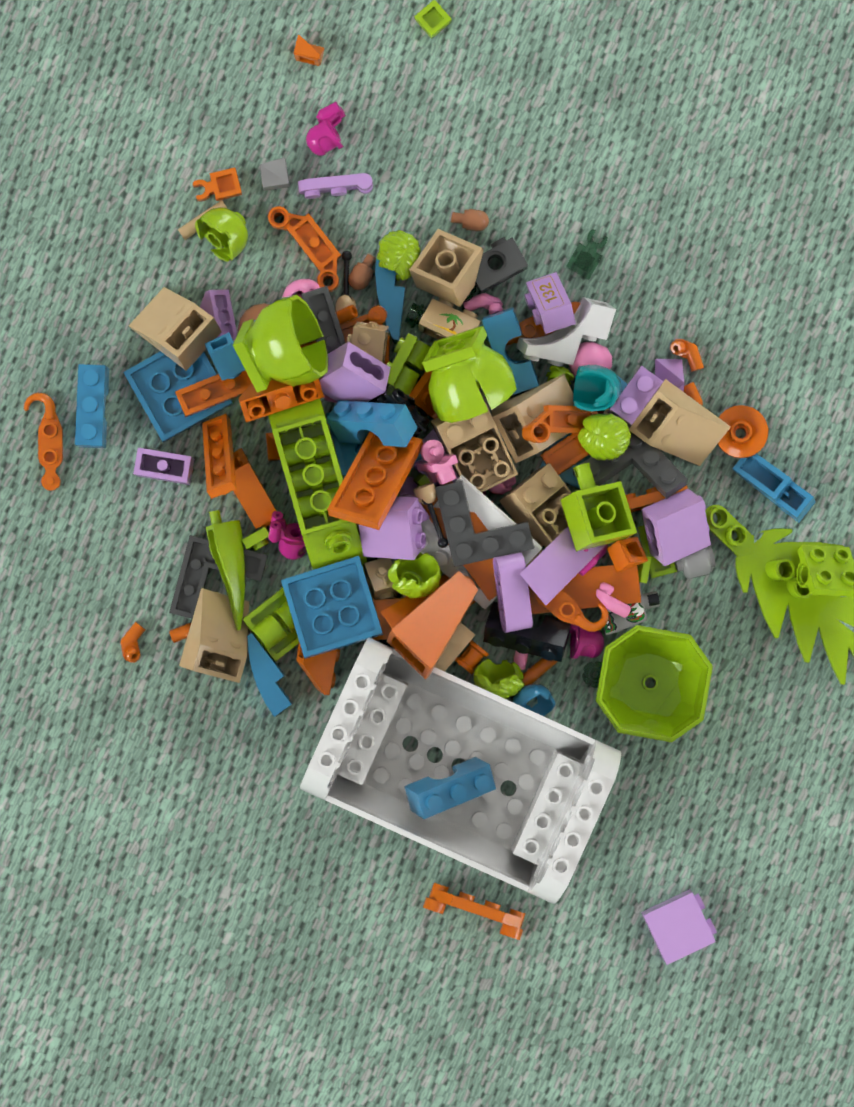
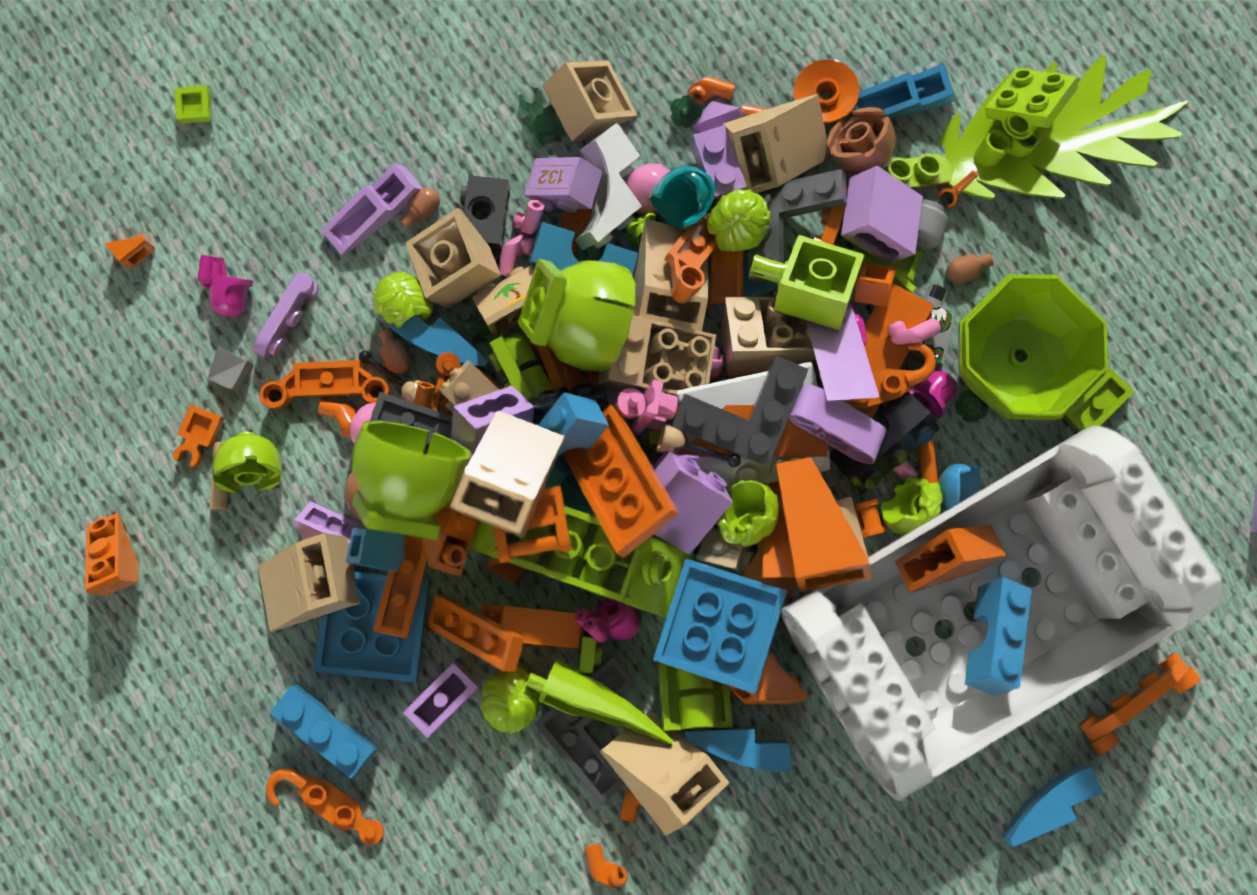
camera: 55 degrees left, 5 degrees down
none -> orange slope [85,513,139,596]
none -> orange arm [318,399,356,439]
none -> lavender slope [321,163,423,255]
none -> slope [450,411,565,538]
none -> lime hair [480,666,541,734]
none -> orange plate [493,486,572,563]
none -> bright pink arm [512,200,545,235]
none -> tan slope [542,60,638,142]
none -> clear green plate [670,95,702,128]
none -> nougat cylinder [827,107,897,174]
none -> orange slope [895,525,1007,593]
none -> orange hand [938,170,979,209]
none -> nougat cylinder [946,253,994,285]
none -> dark azure slope [1002,763,1103,847]
none -> lime hinge [1063,368,1135,433]

